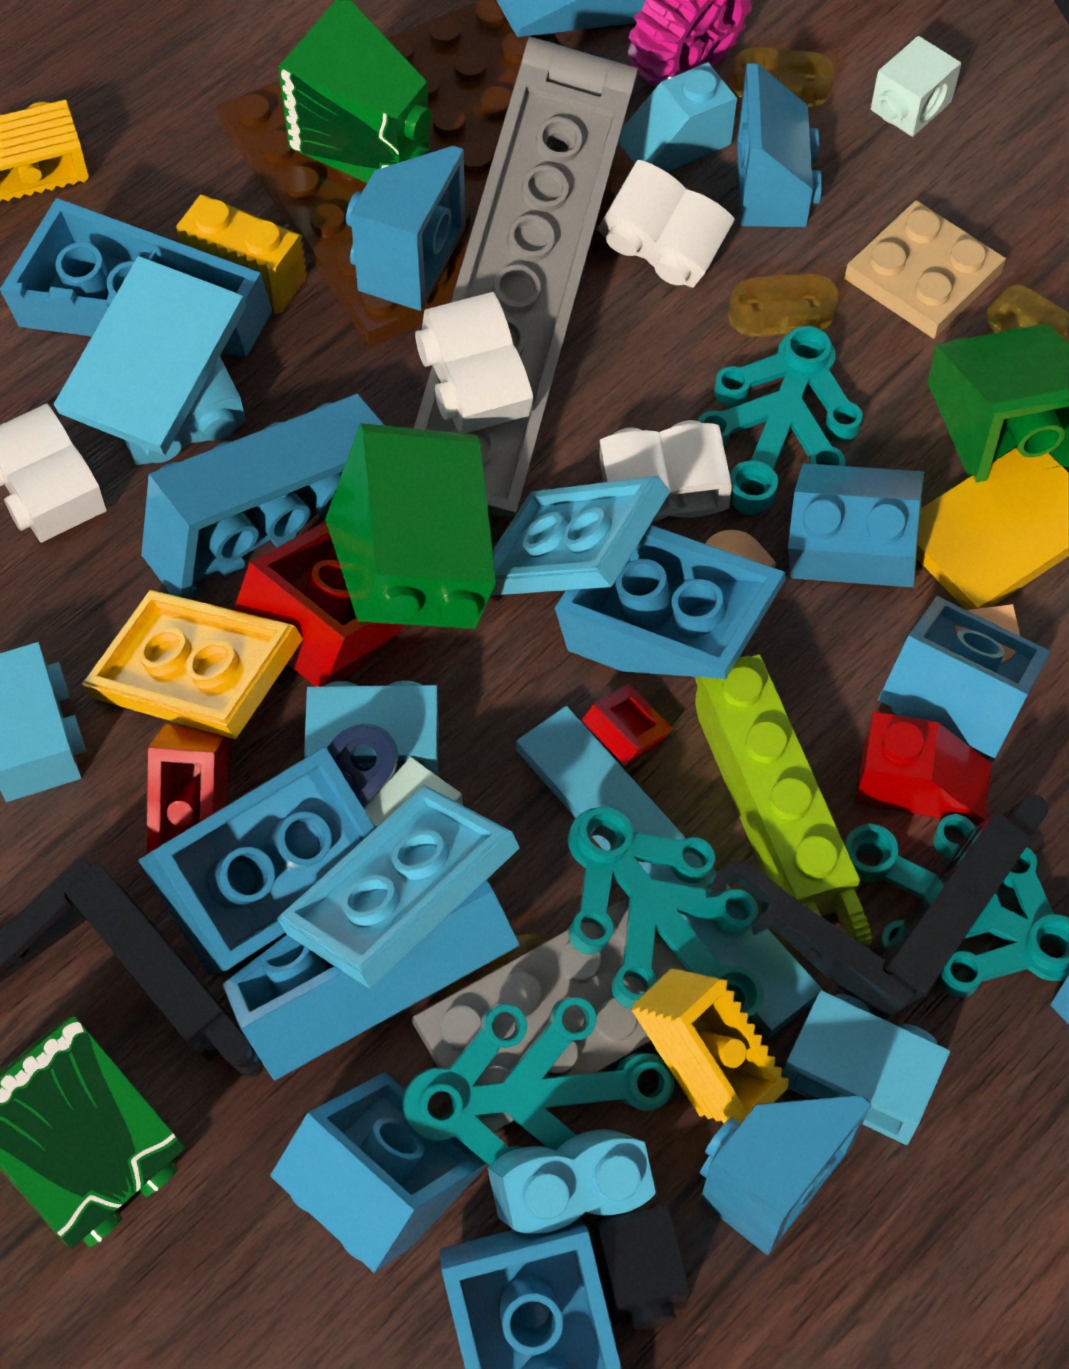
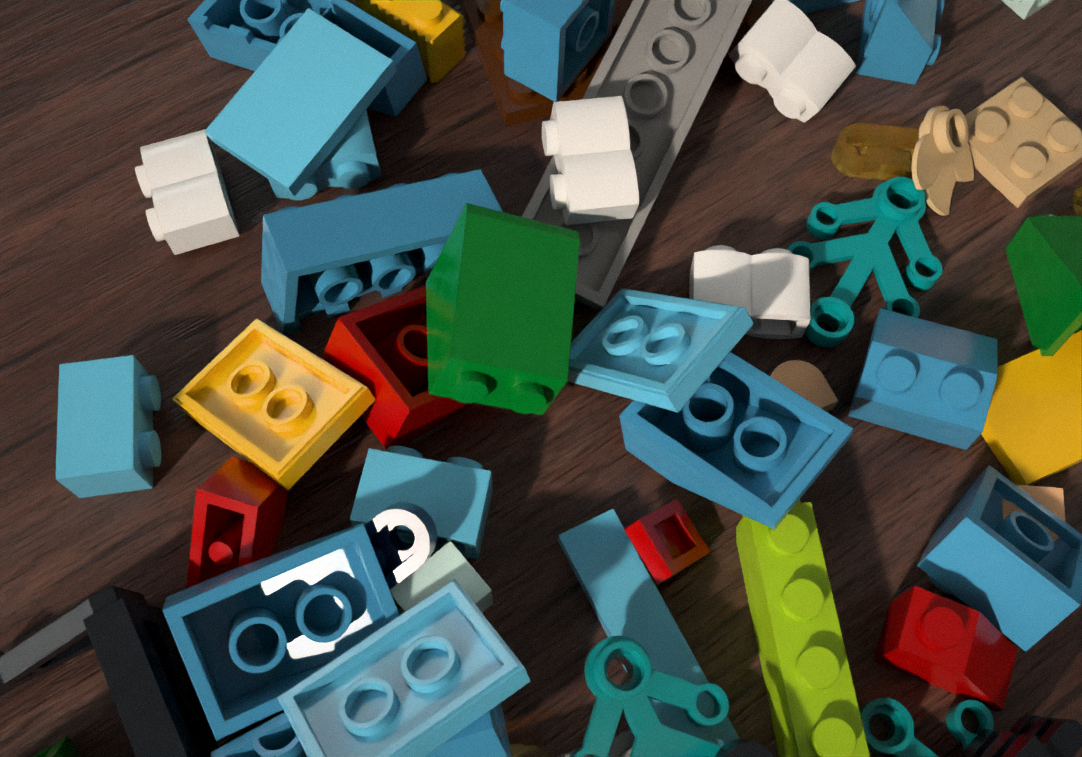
camera: 10 degrees right, 5 degrees up
none -> tan plate [911,106,974,216]

